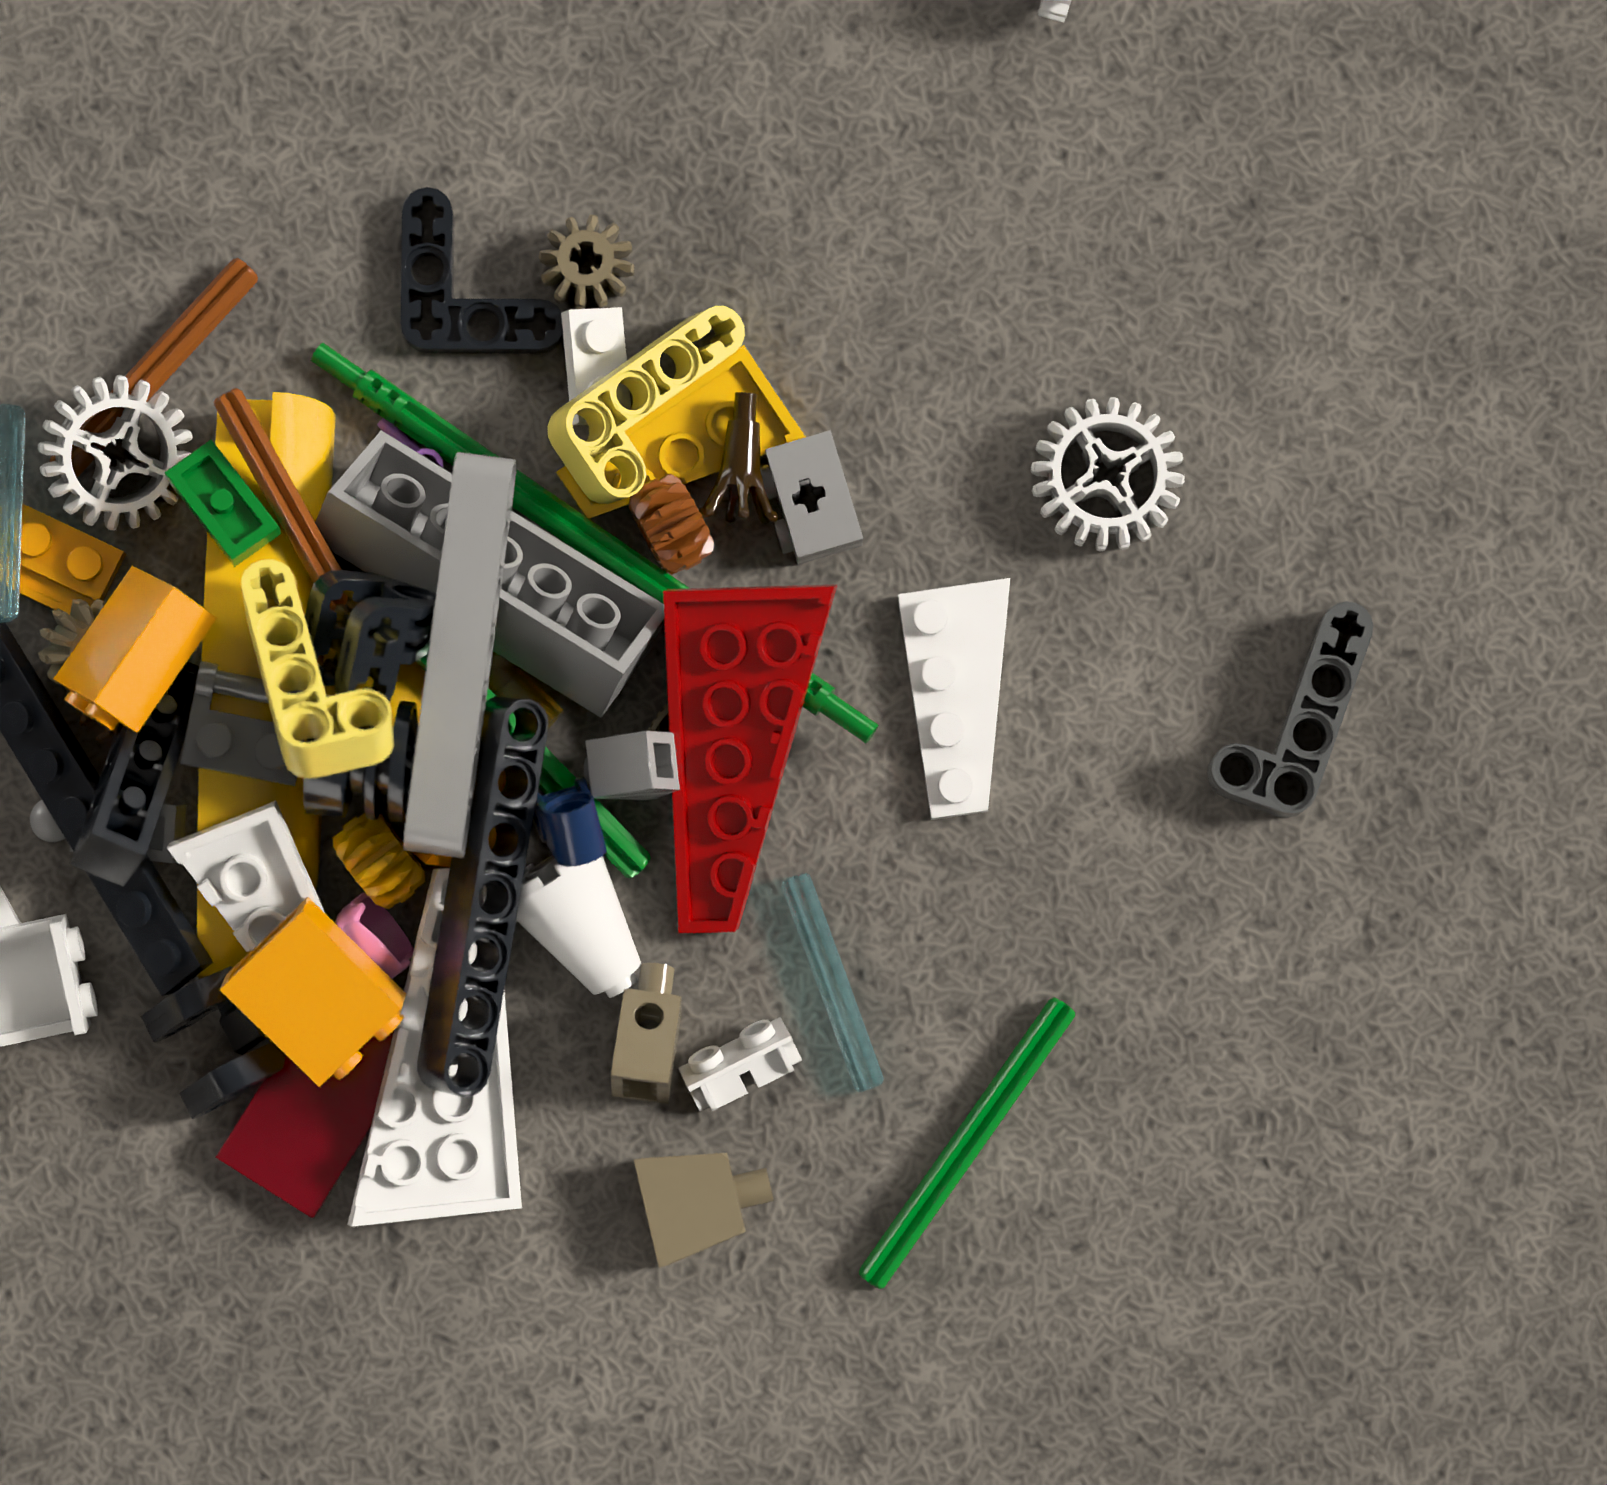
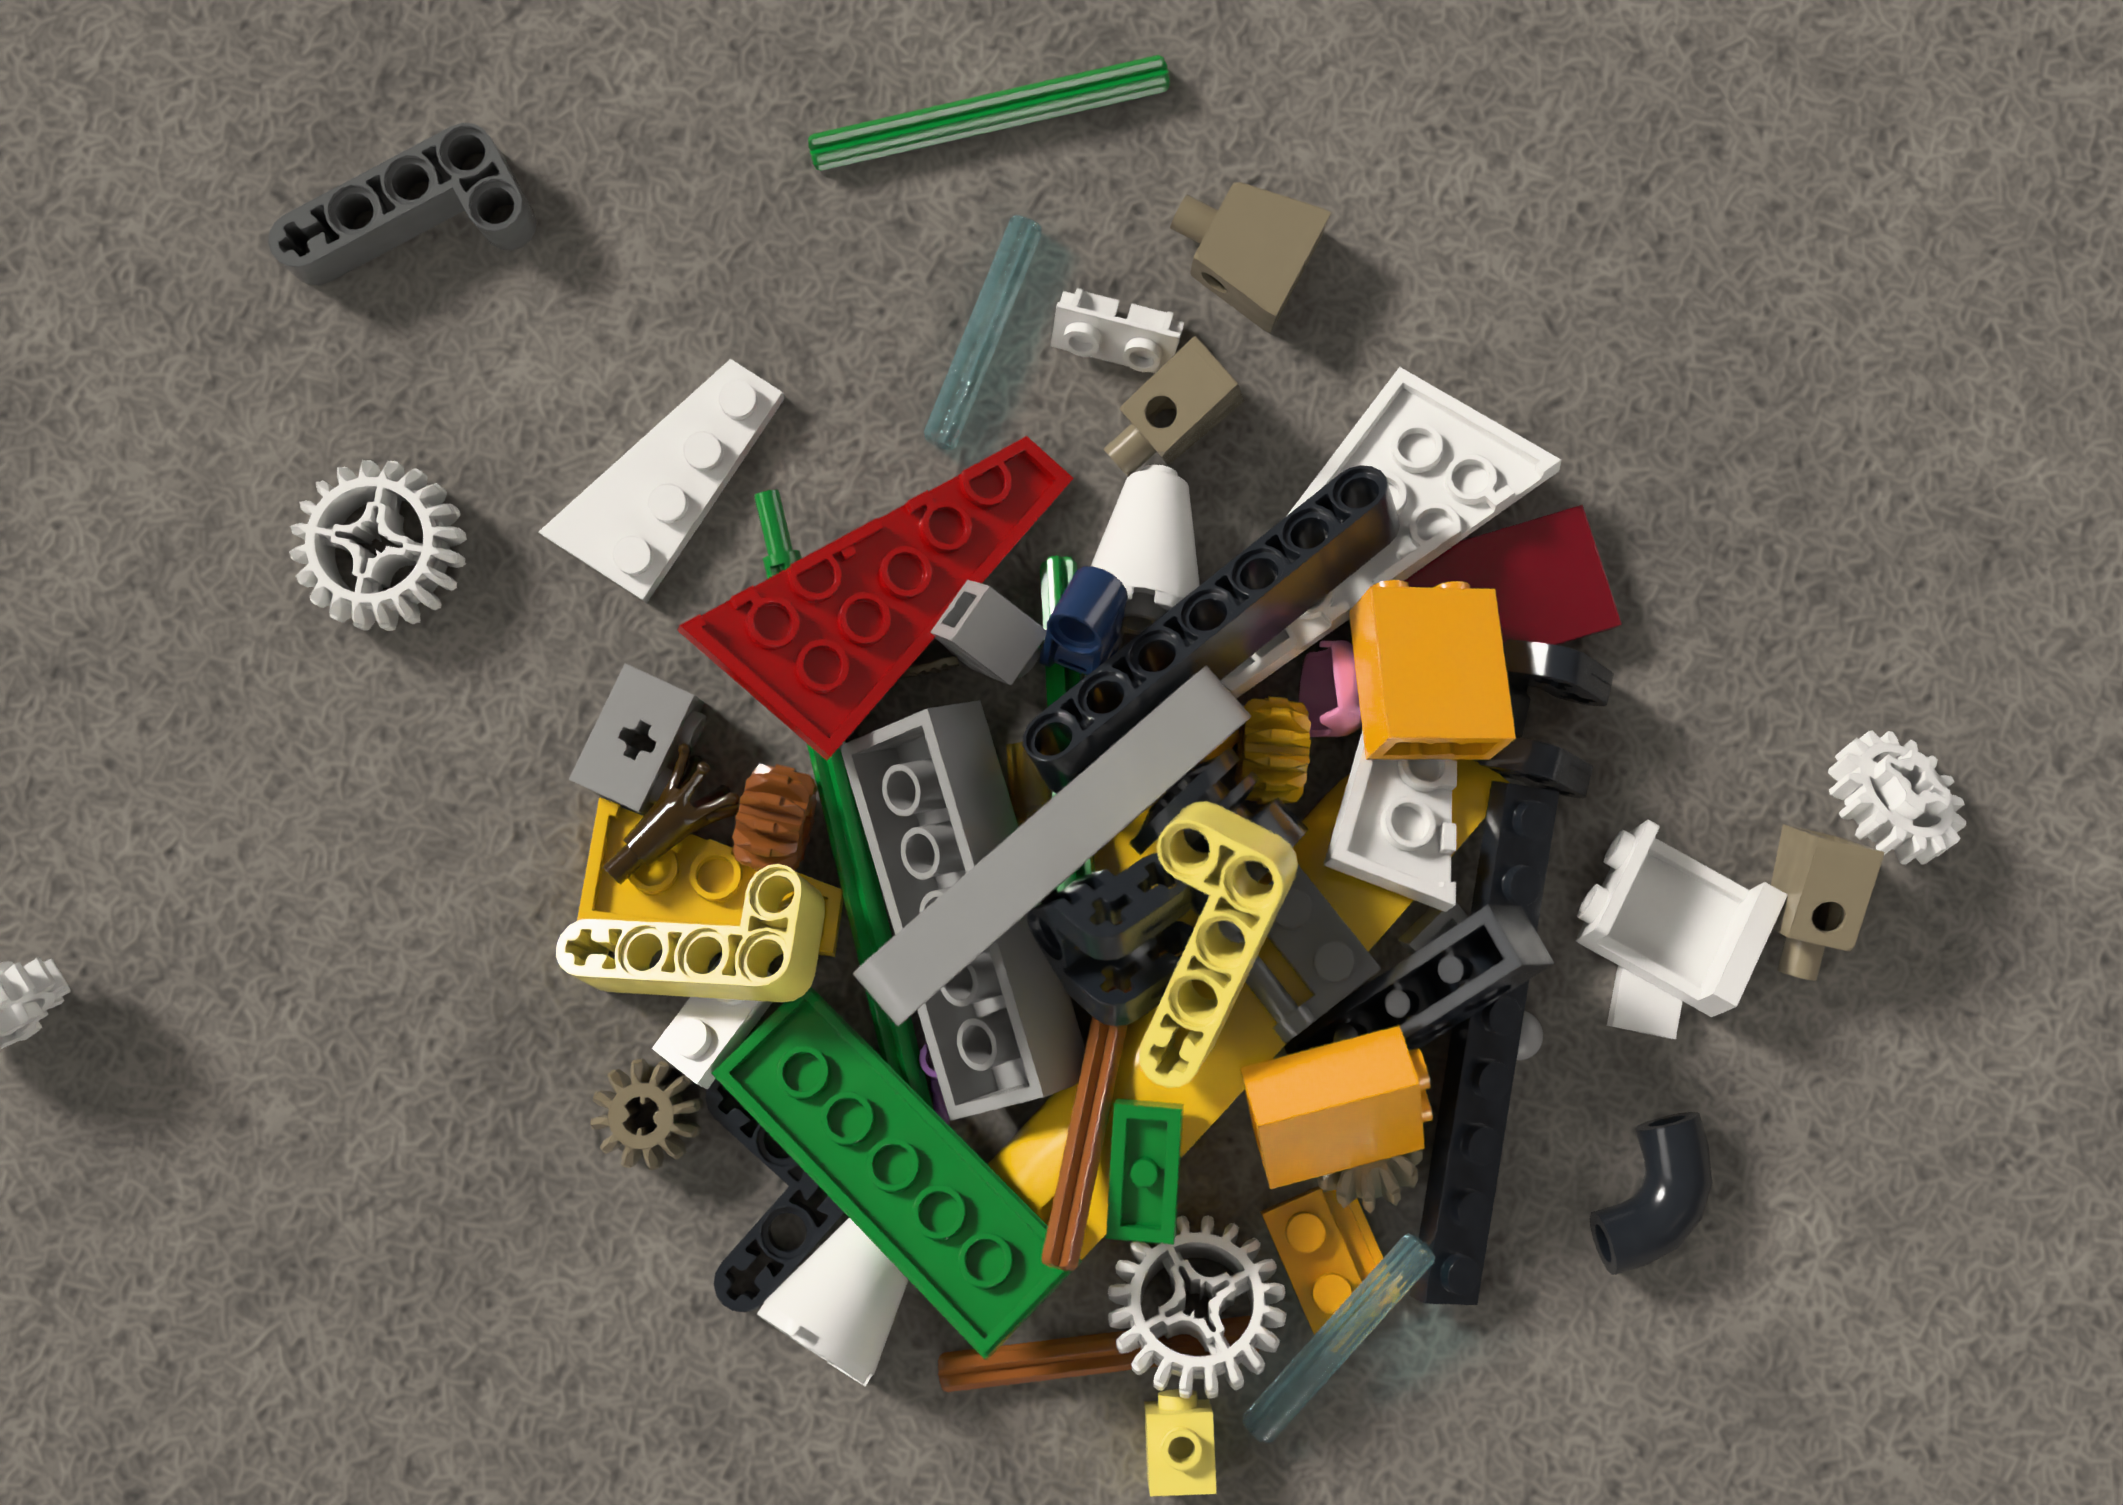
camera: 135 degrees left, 0 degrees up
none -> green tile [711,987,1082,1360]
none -> white cone [757,1218,908,1386]
none -> light yellow brick [1144,1389,1217,1496]

